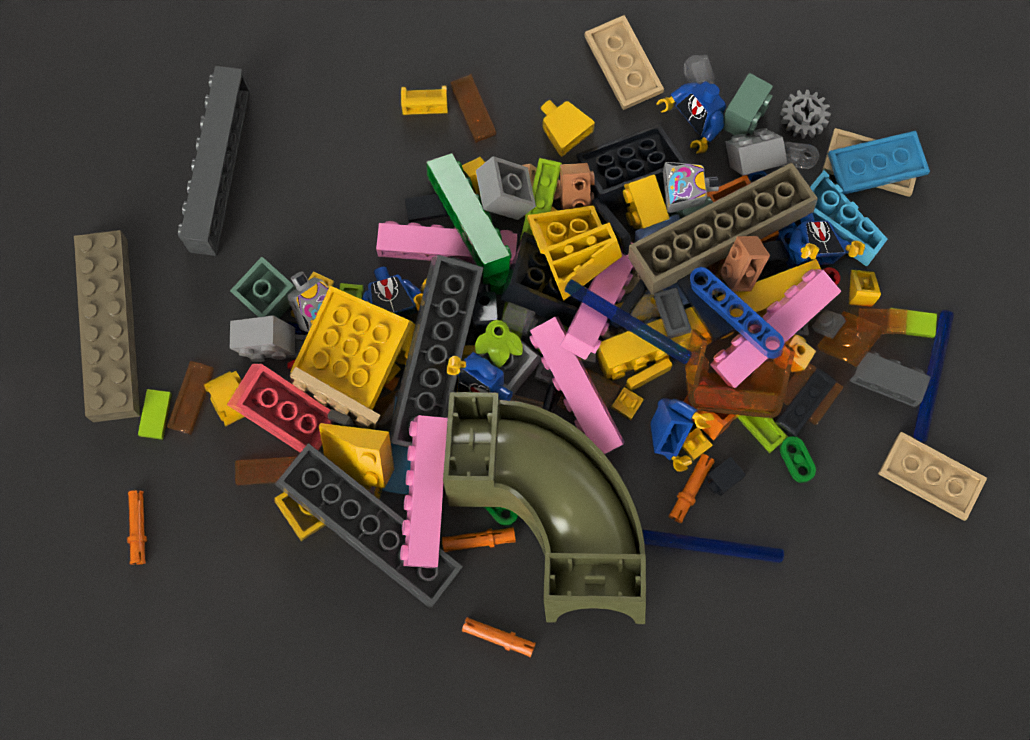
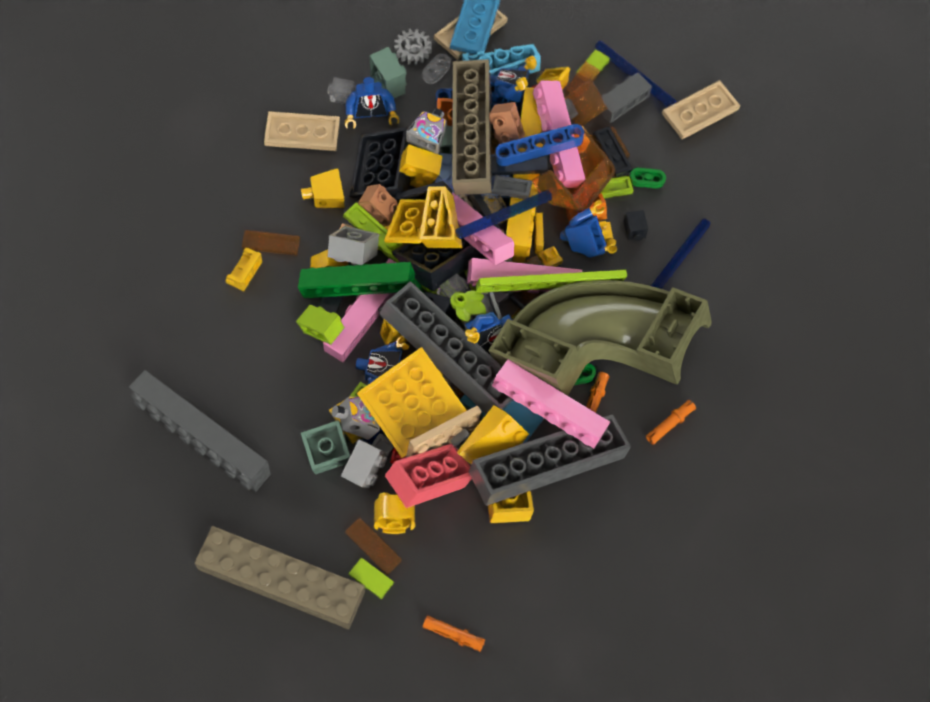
camera: 65 degrees left, 10 degrees down
clear orange tile [235,456,297,486] -> none
orange pin [669,454,715,523] -> none
light grey brick [725,128,787,175] -> none
none -> lime brick [296,305,345,345]
none -> lime tile [475,270,627,293]

